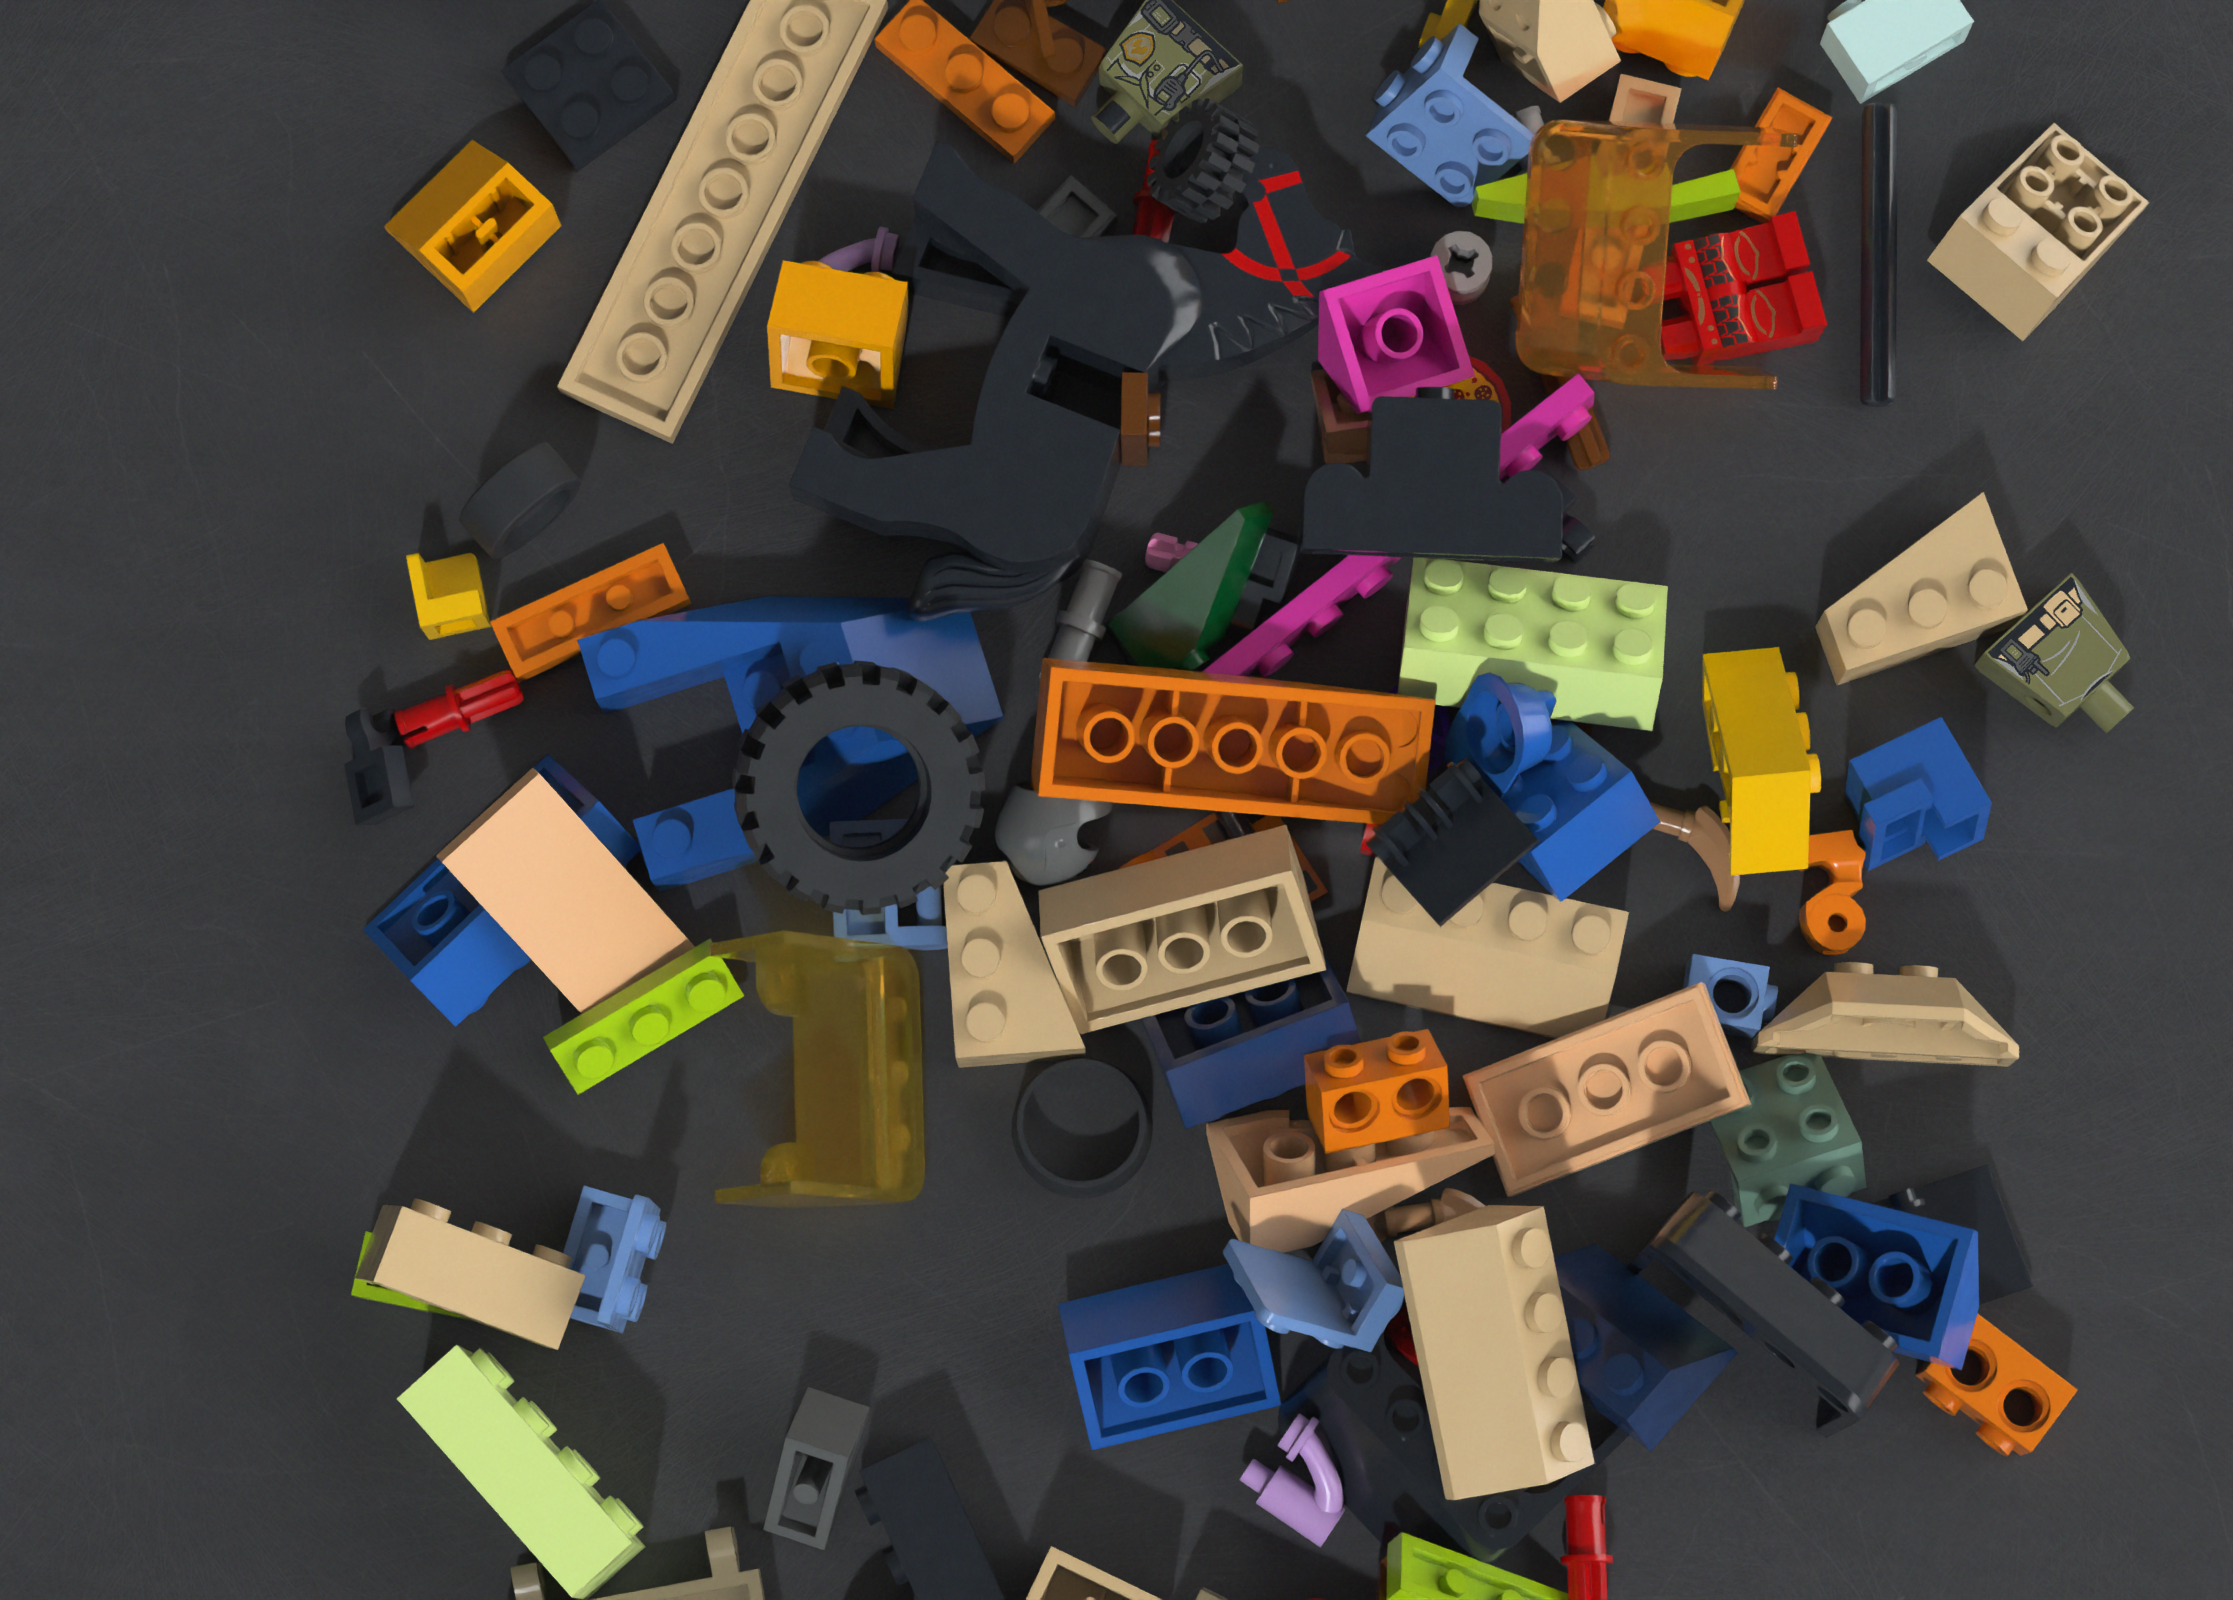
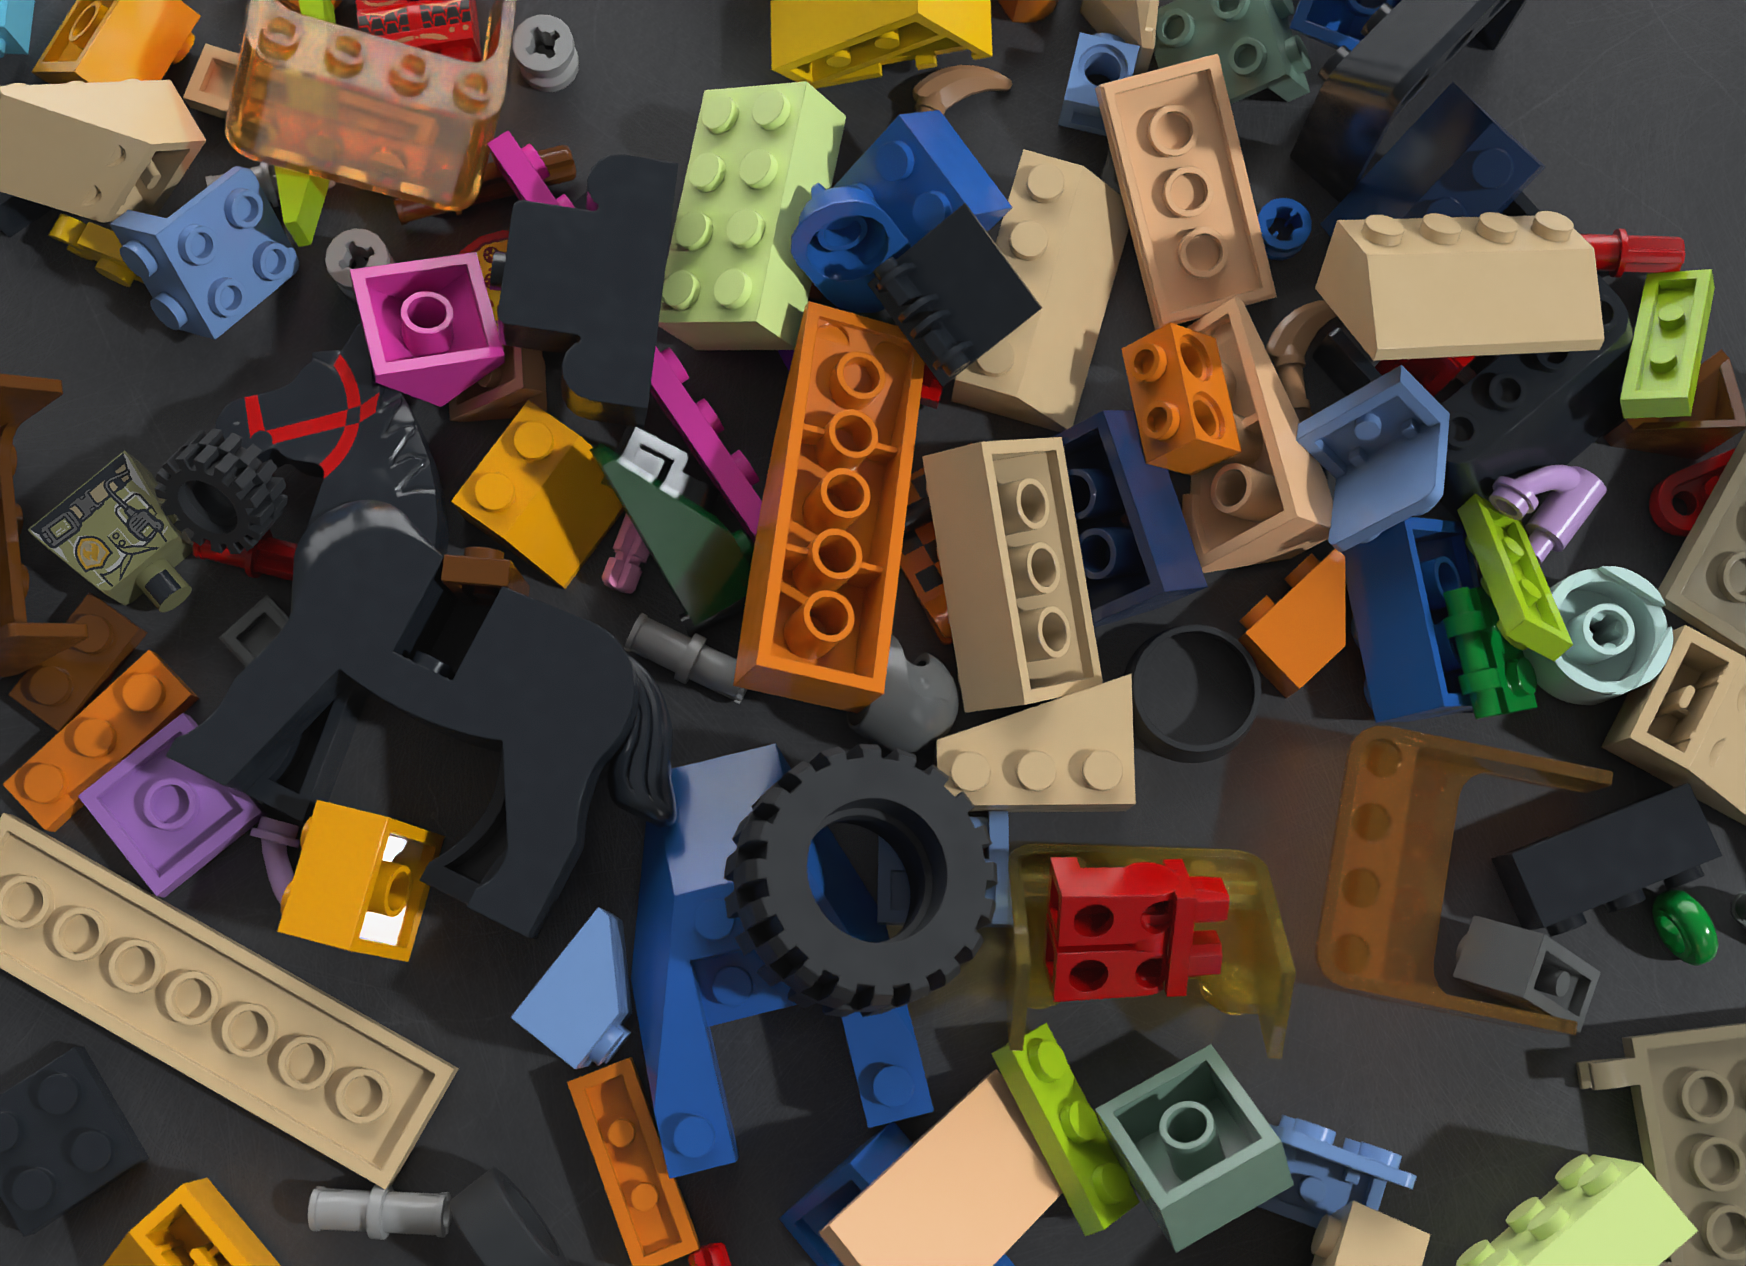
camera: 95 degrees left, 0 degrees up
none -> medium lavender plate [78,713,268,898]
none -> light grey pin [308,1185,452,1240]
none -> light orange slope [451,400,624,589]
none -> medium blue slope [511,907,632,1069]
none -> light grey wheel [512,15,579,92]
none -> red hips [1042,857,1230,1002]
none -> sand green brick [1095,1044,1294,1252]
none -> orange slope [1238,549,1346,698]
none -> blue bush [1258,198,1312,261]
none -> clear orange windscreen [1315,726,1613,1035]
none -> green plate [1443,587,1538,720]
none -> lime plate [1457,494,1573,661]
none -> light aqua brick [1523,566,1673,705]

